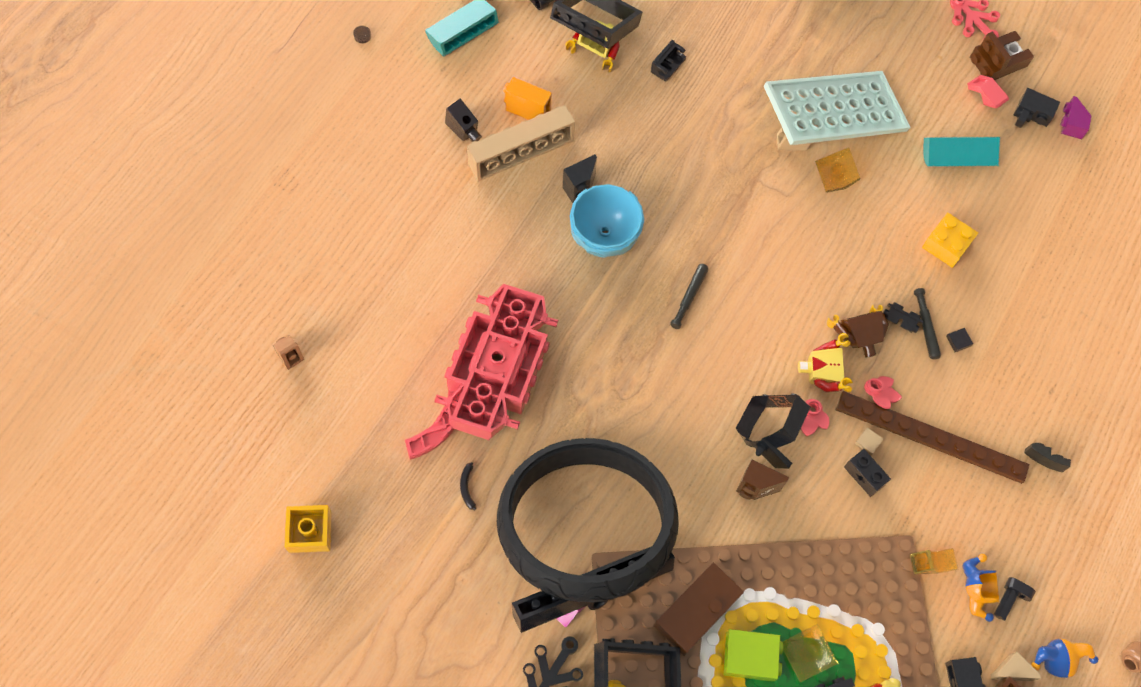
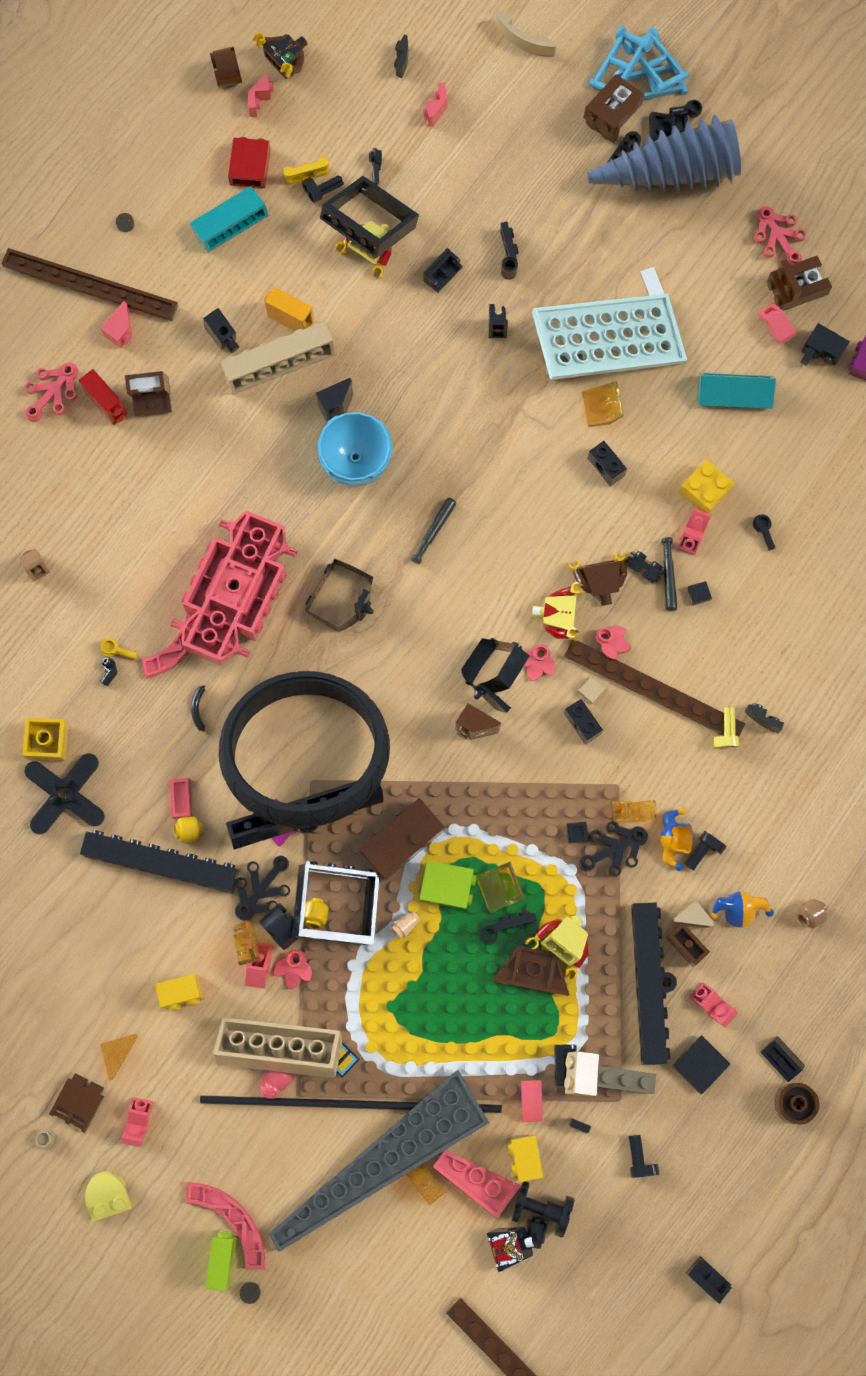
camera: 10 degrees right, 10 degrees up
none -> reddish brown plate [1,248,178,321]
none -> coral plant [24,362,78,422]
none -> black piece [24,753,105,835]
none -> red brick [79,369,127,425]
none -> black brick [80,830,240,894]
none -> yellow plate [100,638,138,660]
none -> black arm [100,657,118,687]
none -> coral slope [101,301,132,348]
none -> reddish brown brick [125,371,172,417]
none -> coral tile [170,778,192,819]
none -> yellow head [174,816,203,843]
none -> black piece [305,558,374,632]
none -> black hinge [488,304,508,338]
none -> black plate [500,221,519,280]
none -> black tile [567,822,589,844]
none -> black plant [579,821,648,877]
none -> black brick [587,441,627,487]
none -> white sticker [640,267,664,296]
none -> coral slope [678,507,712,555]
none -> light yellow piece [714,707,739,748]
none -> black plate [752,514,776,551]

